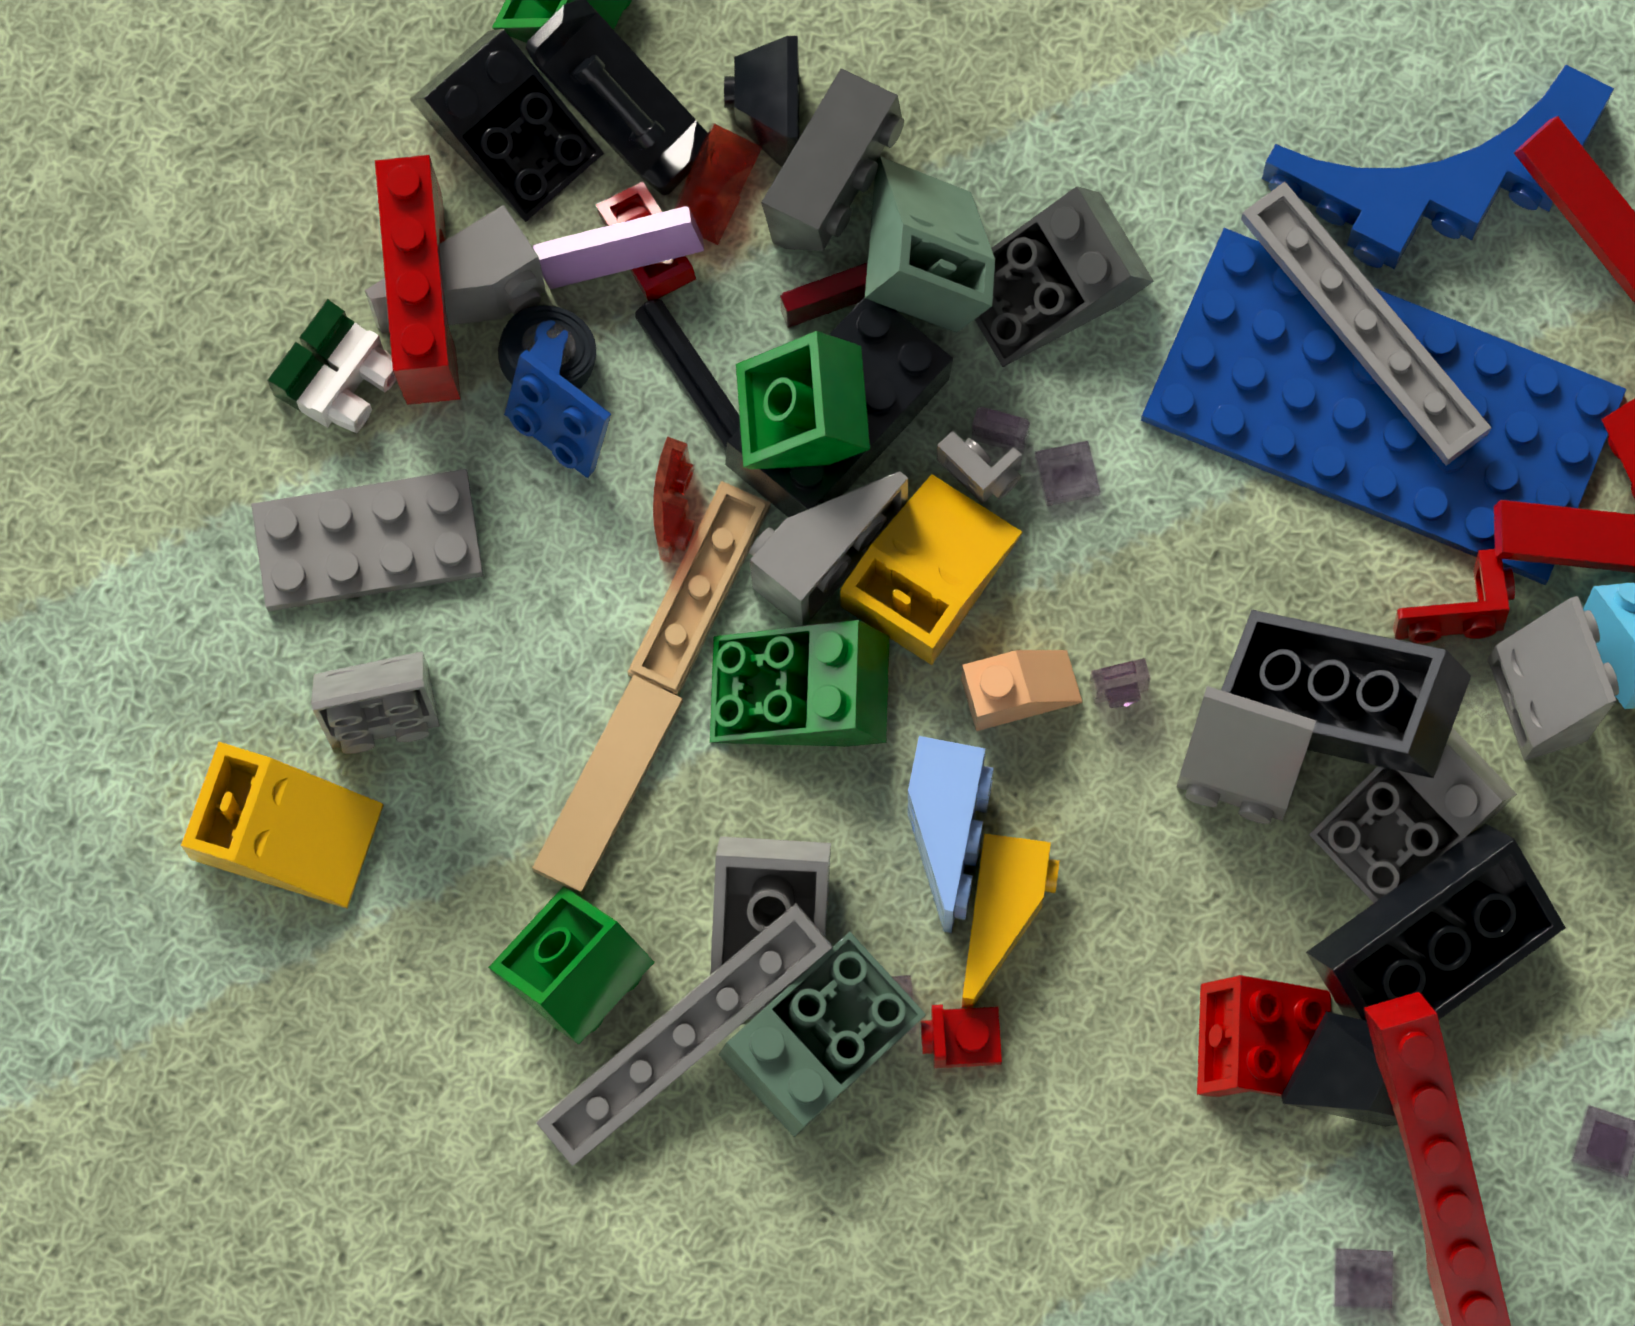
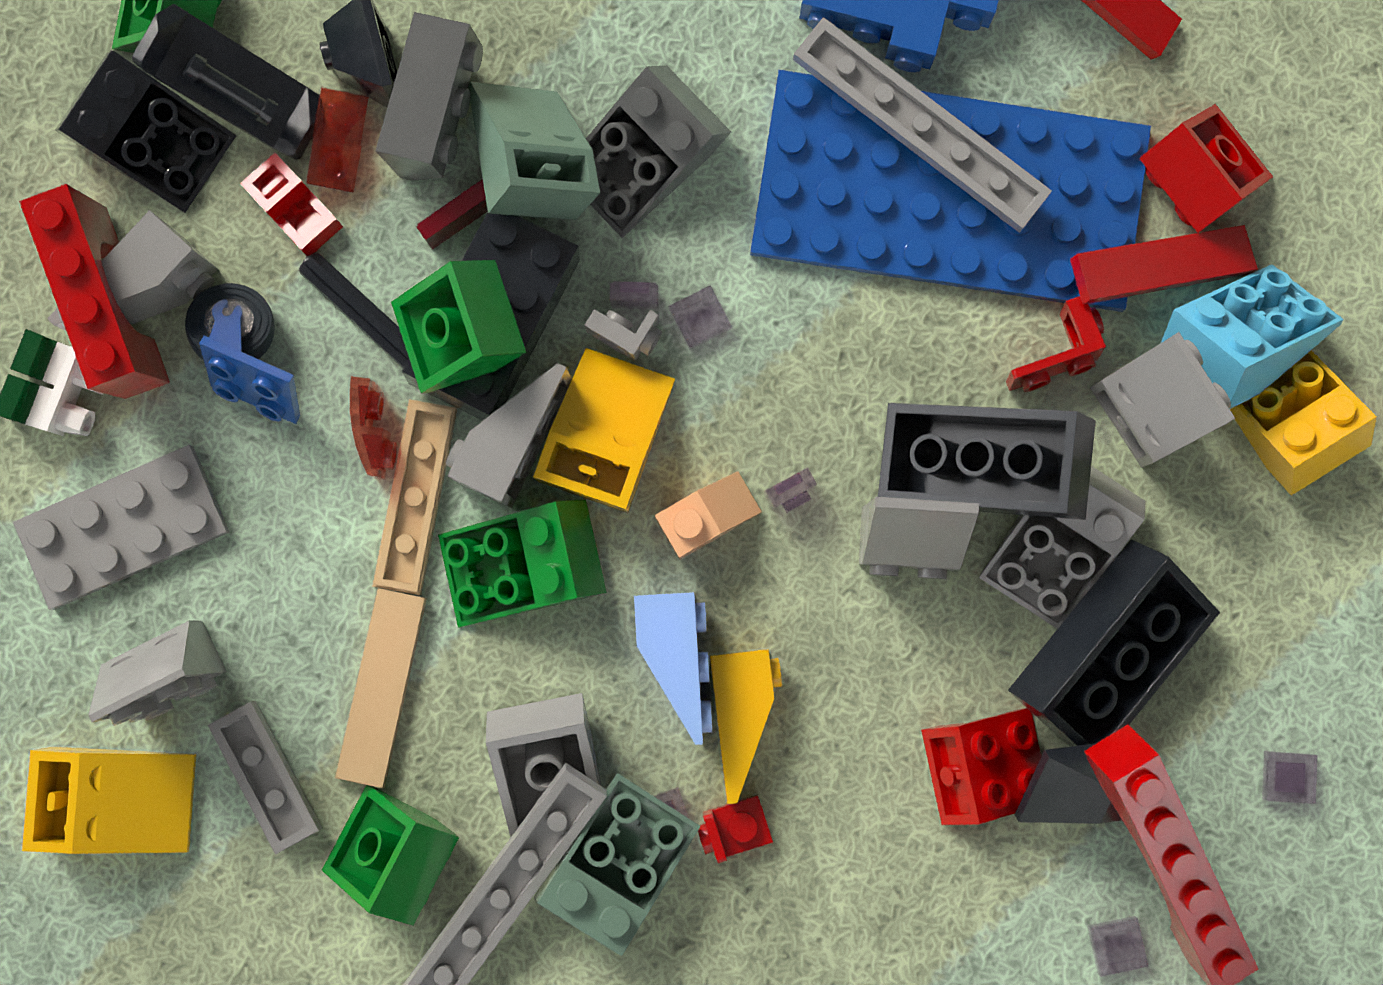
camera: 15 degrees left, 10 degrees up
lavender tile [533,206,704,289] -> none
none -> light grey plate [208,701,323,855]

